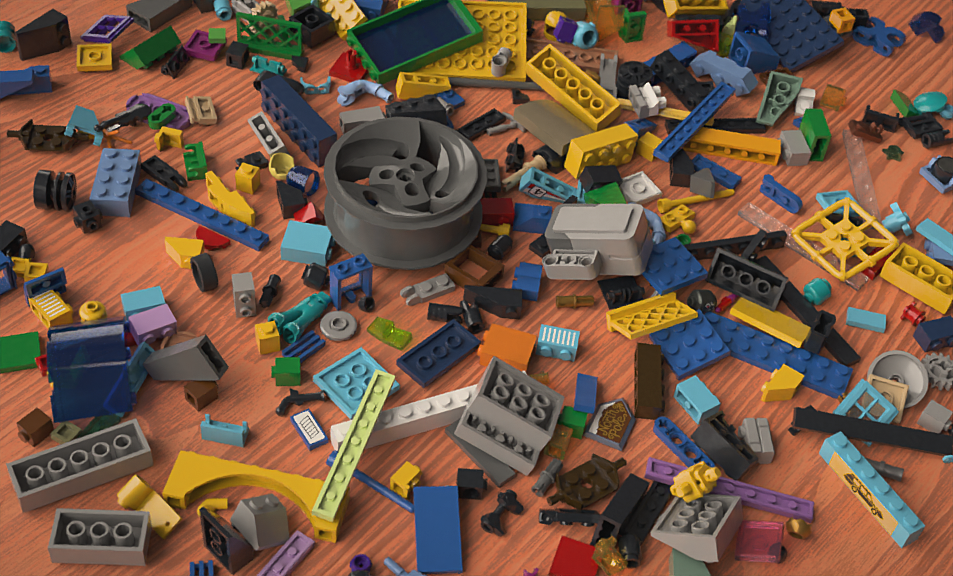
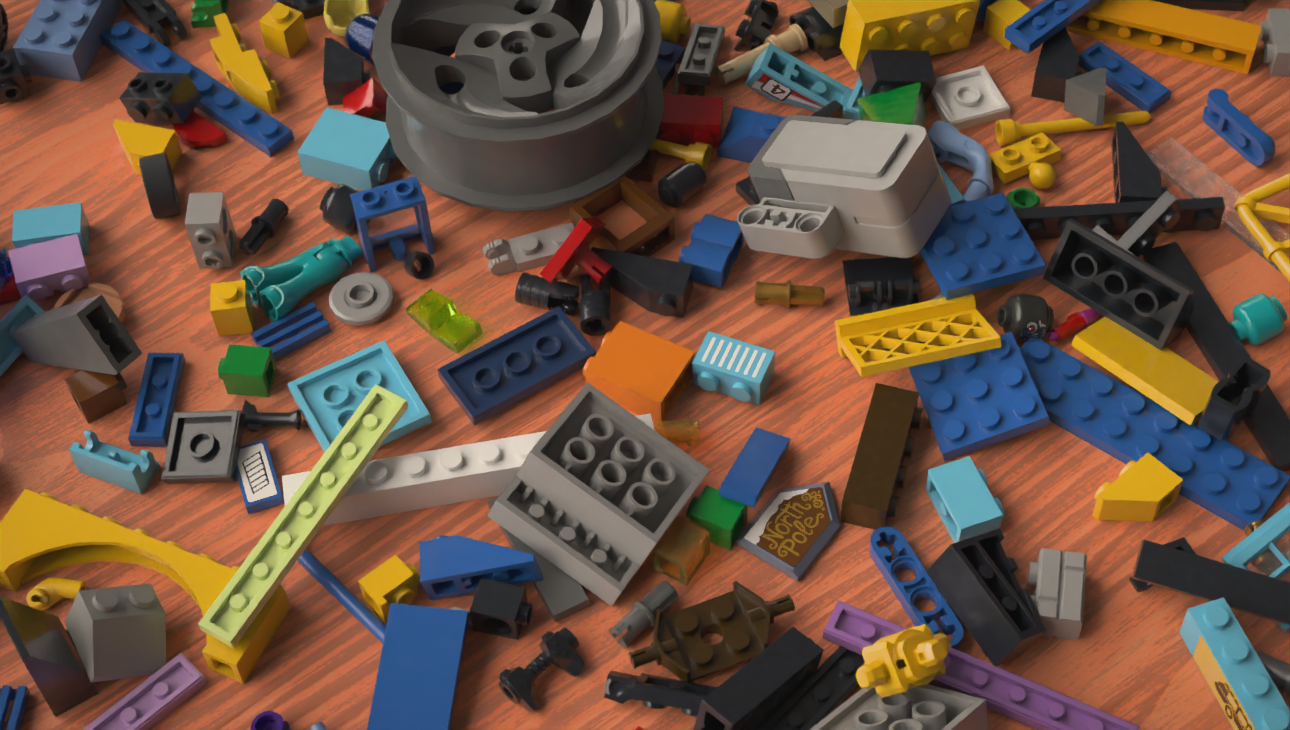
camera: 20 degrees right, 5 degrees up
none -> black brick [119,72,202,123]
none -> blue tile [128,353,186,447]
none -> tile [161,410,246,484]
none -> blue slope [420,535,543,600]
none -> red tile [540,216,613,284]
none -> black slope [1111,122,1167,203]

